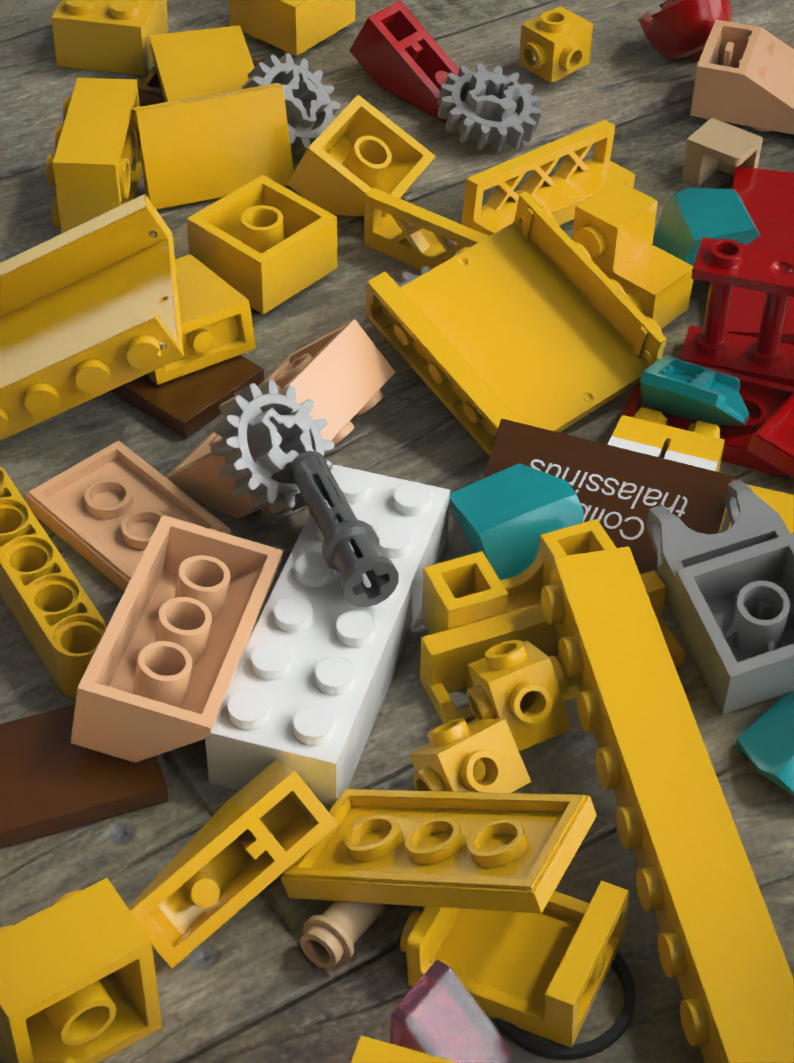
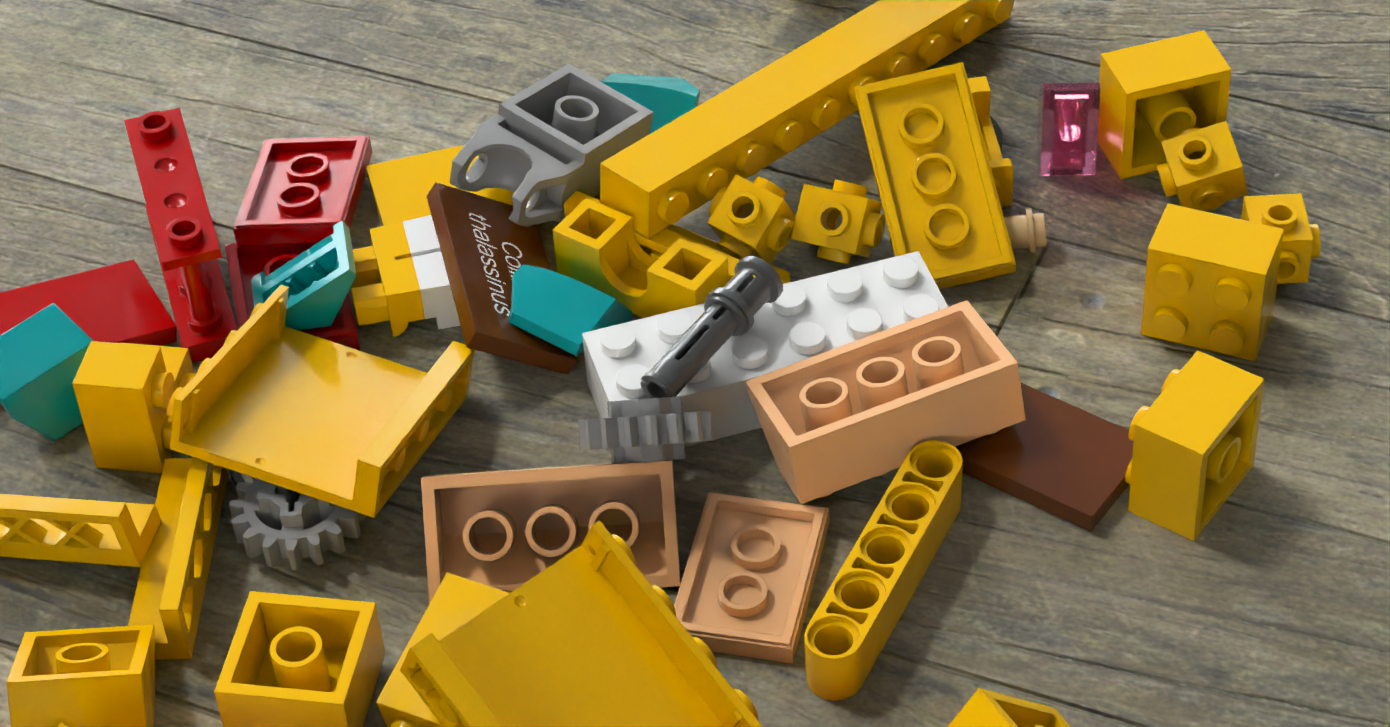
camera: 120 degrees left, 0 degrees up
yellow slope [128,759,338,969] -> none

